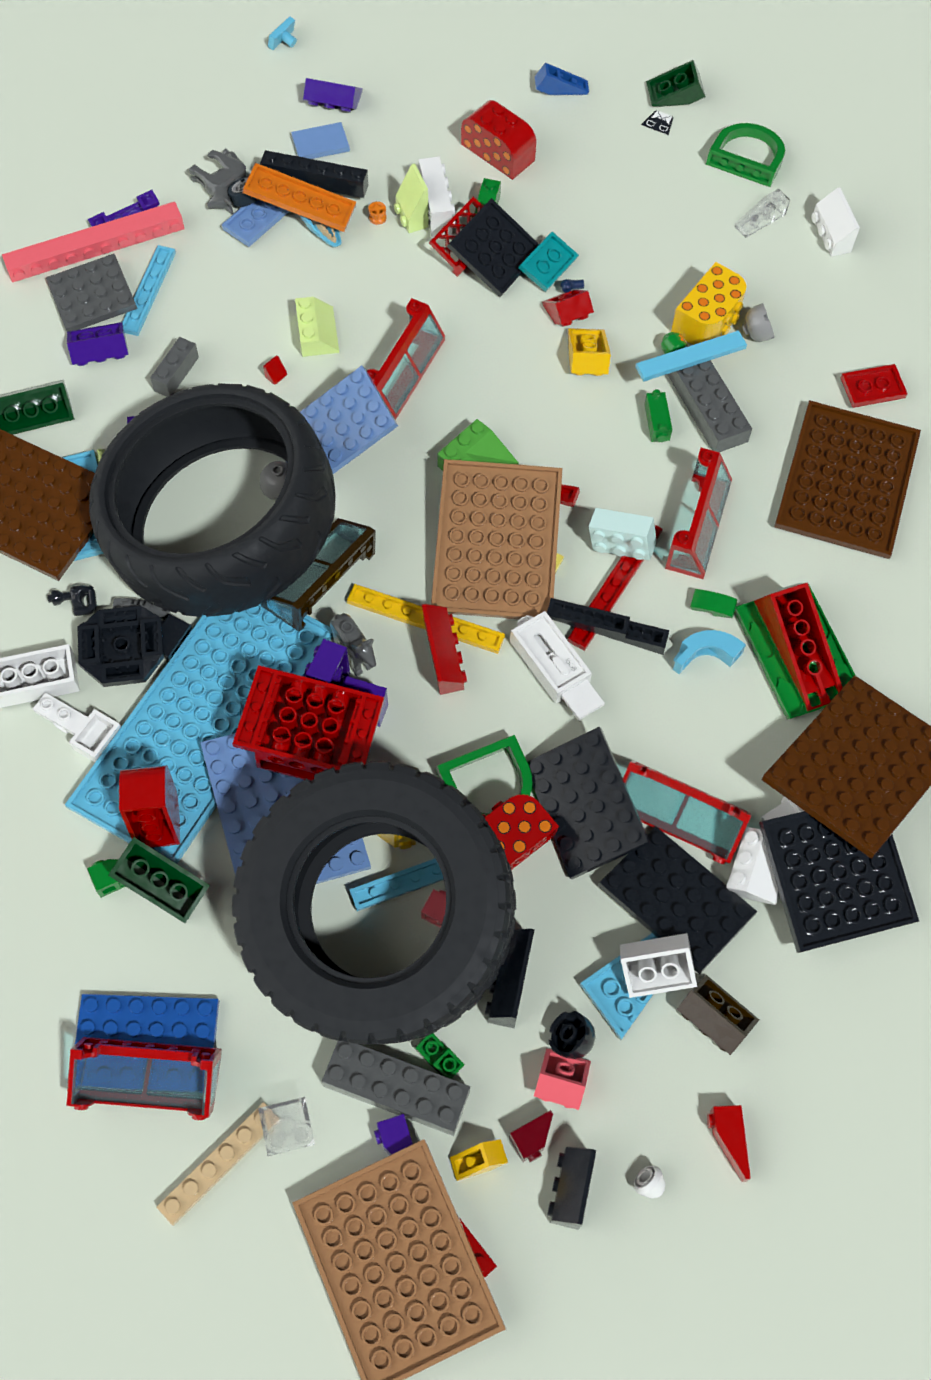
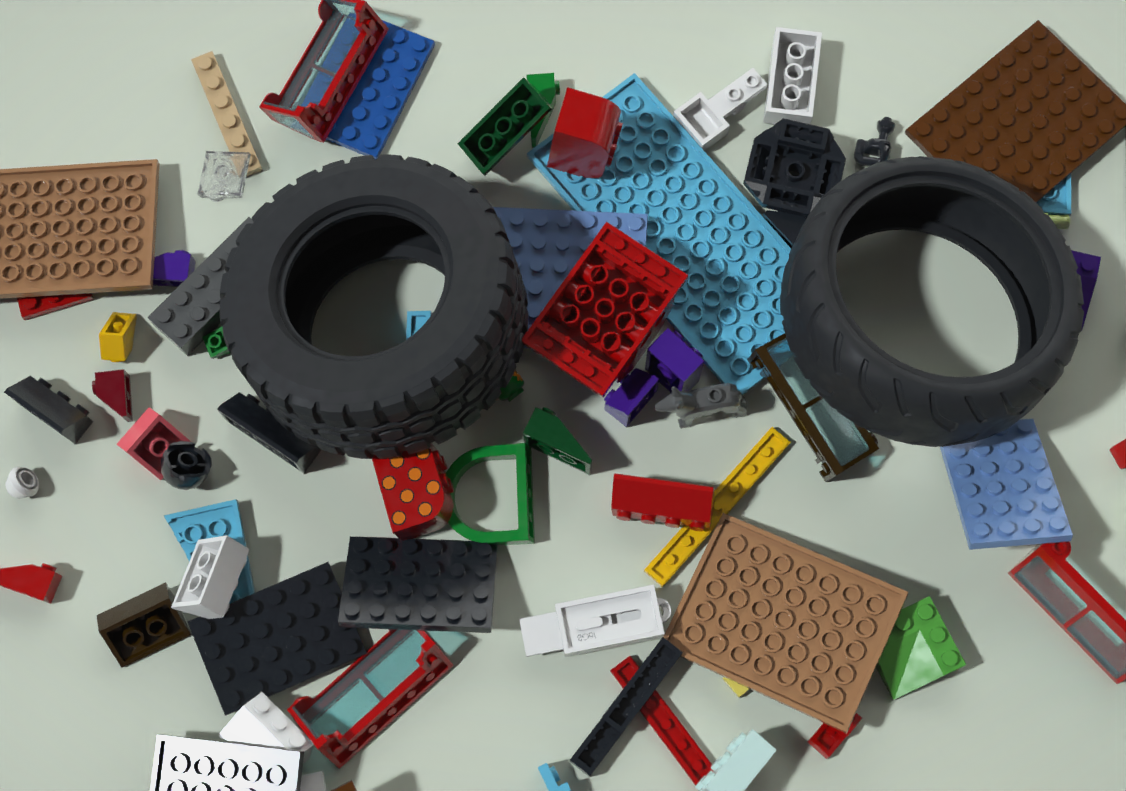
camera: 115 degrees right, 10 degrees up
none -> dark green slope [523,407,592,475]

